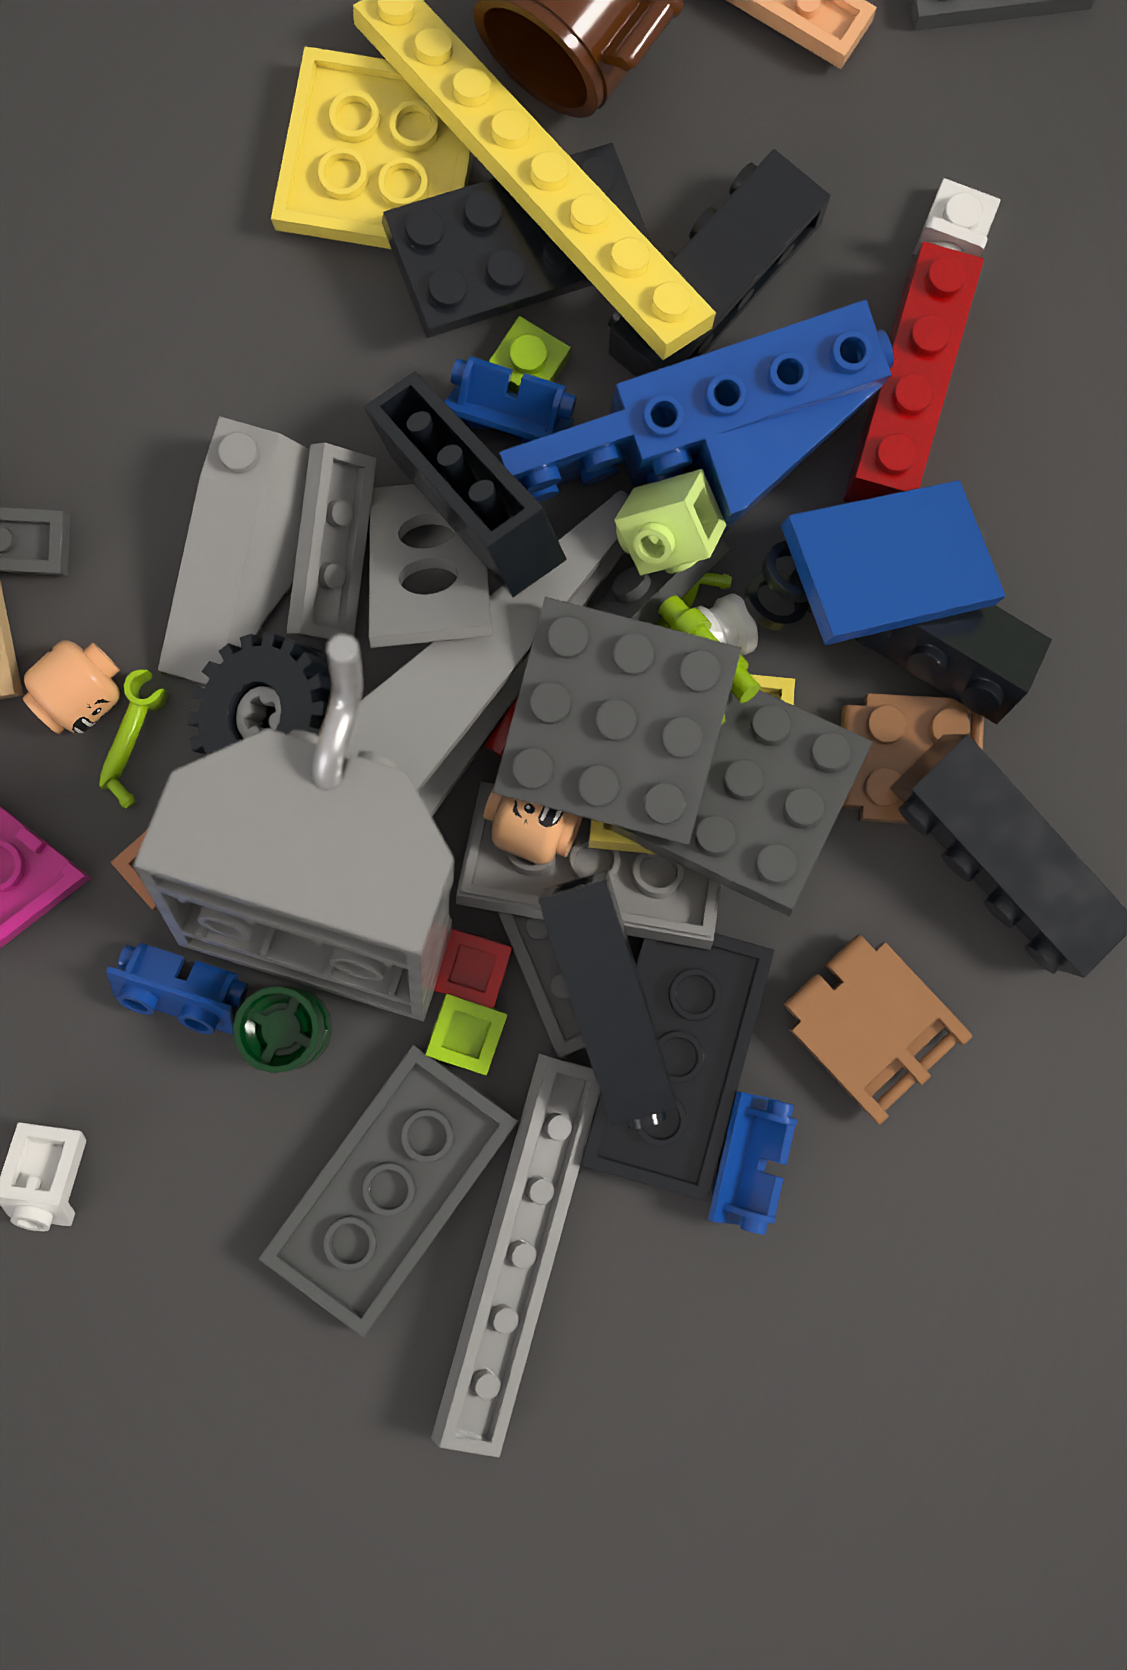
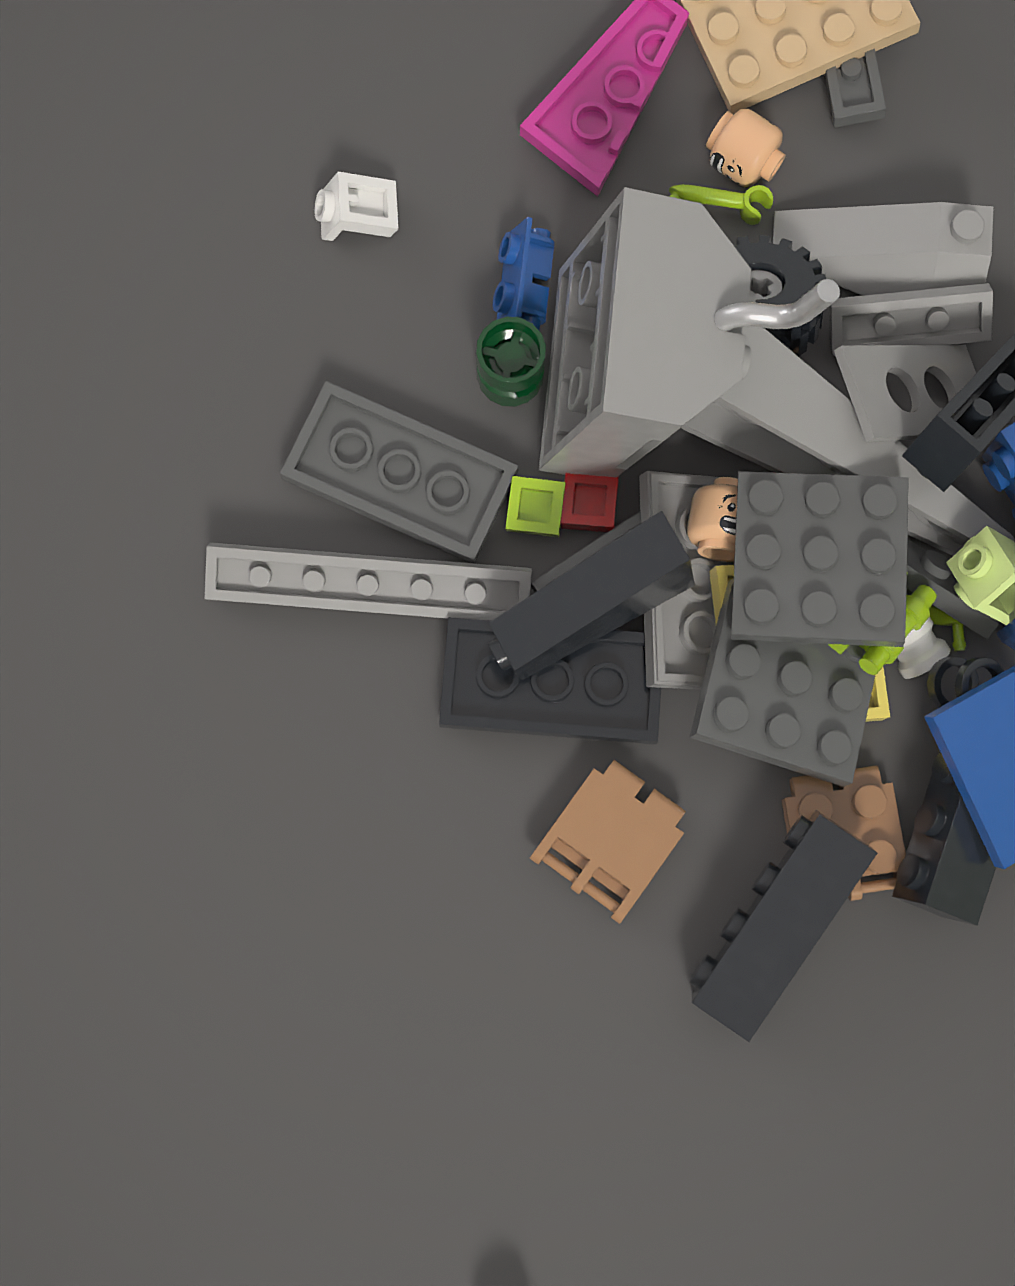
camera: 75 degrees right, 5 degrees down
blue hinge [708,1091,798,1235] -> none

